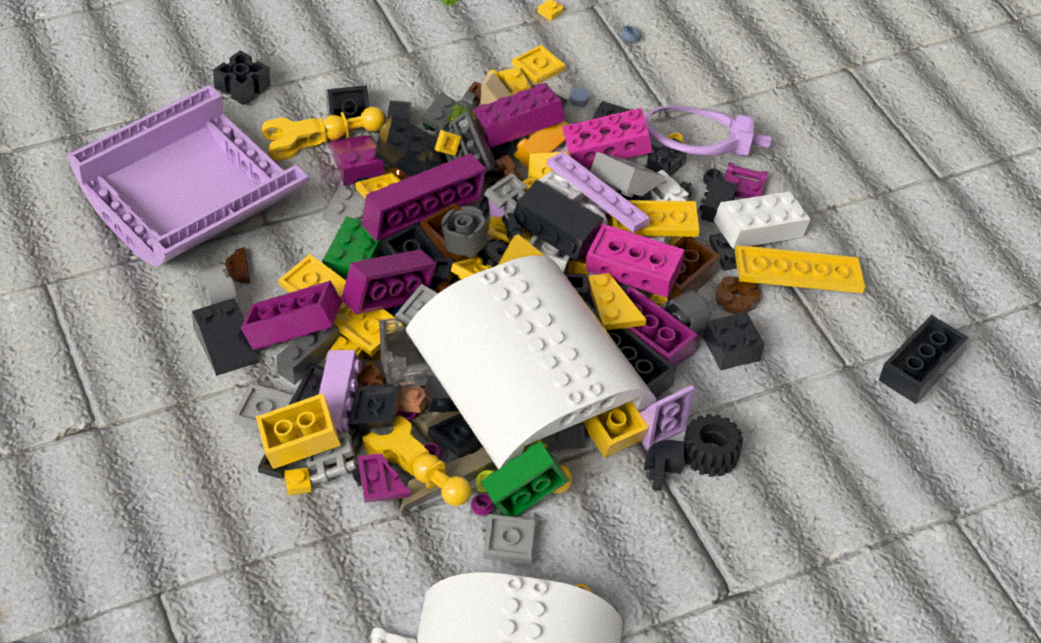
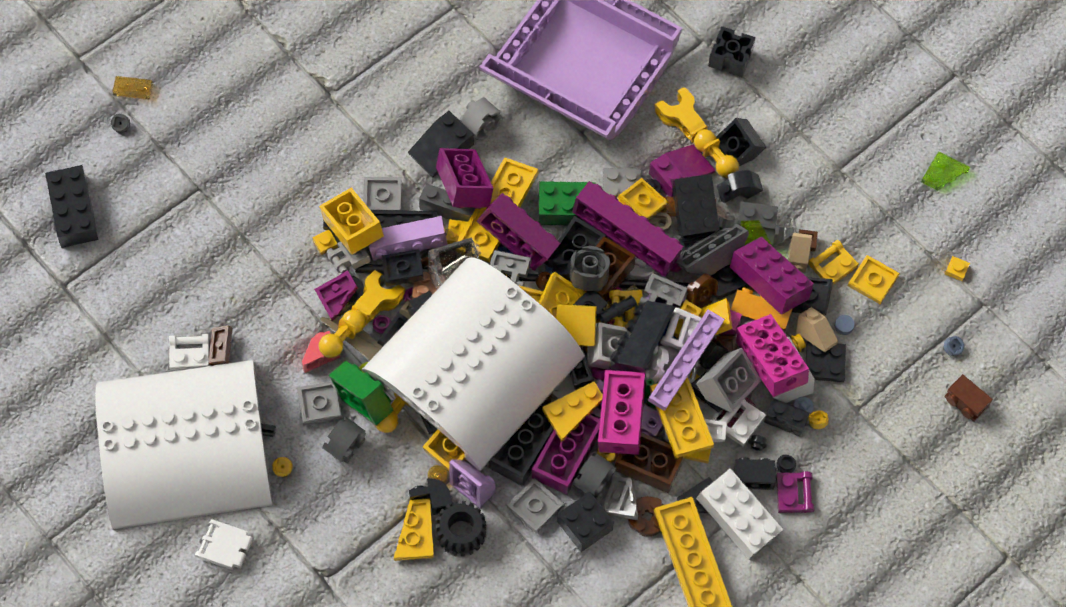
camera: 75 degrees right, 15 degrees up
reddish brown tile [226,247,250,283] -> none
yellow plate [434,130,461,156] -> none
lavender brick [644,105,772,156] -> none
none -> plate [208,325,233,366]
none -> coral slope [302,331,340,373]
none -> dark grey brick [322,416,366,463]
none -> yellow wing [393,499,434,561]
none -> clear yellow tile [427,465,447,483]
none -> light grey plate [507,478,563,533]
none -> light grey wing [603,477,638,520]
none -> tan slope [796,307,838,352]
none -> copper brick [944,374,993,422]

